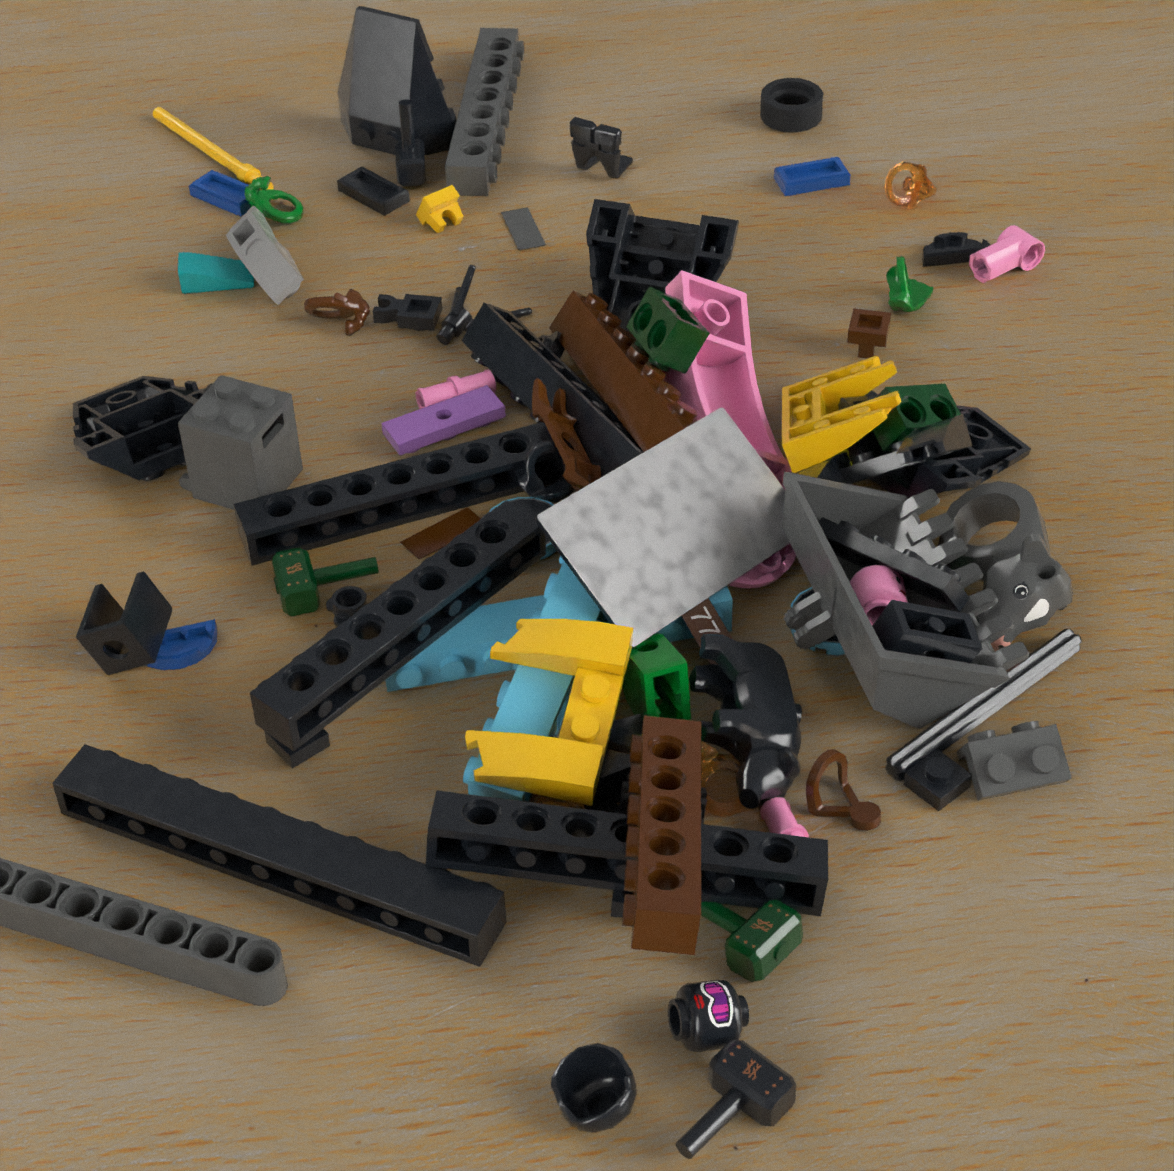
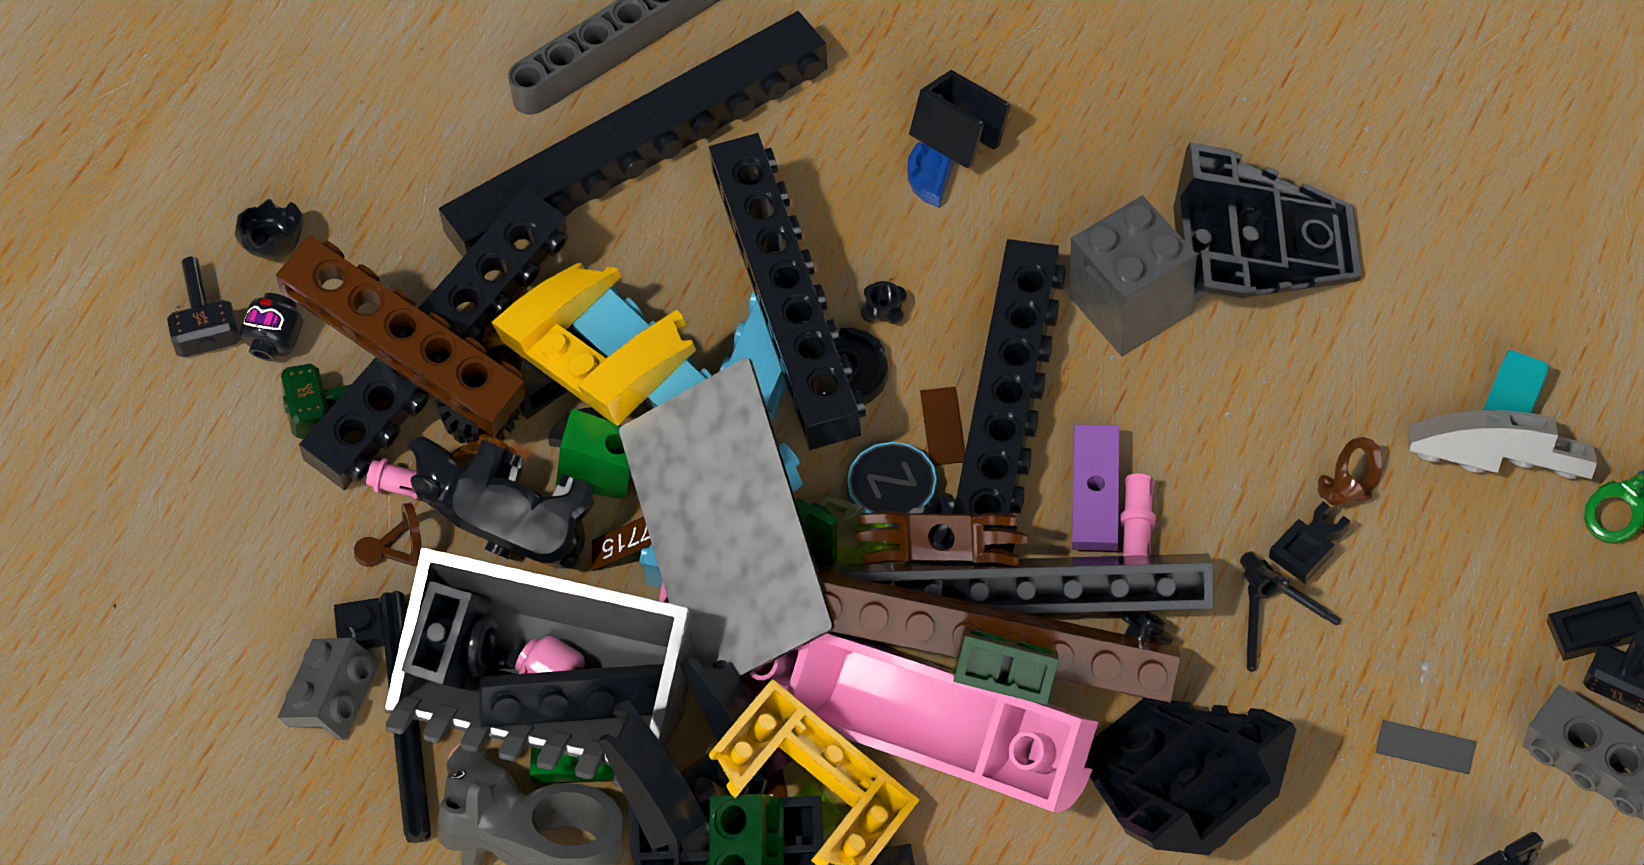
camera: 125 degrees right, 15 degrees up
dark green piece [272,547,379,616] -> none
yellow tile [416,185,464,234] -> none

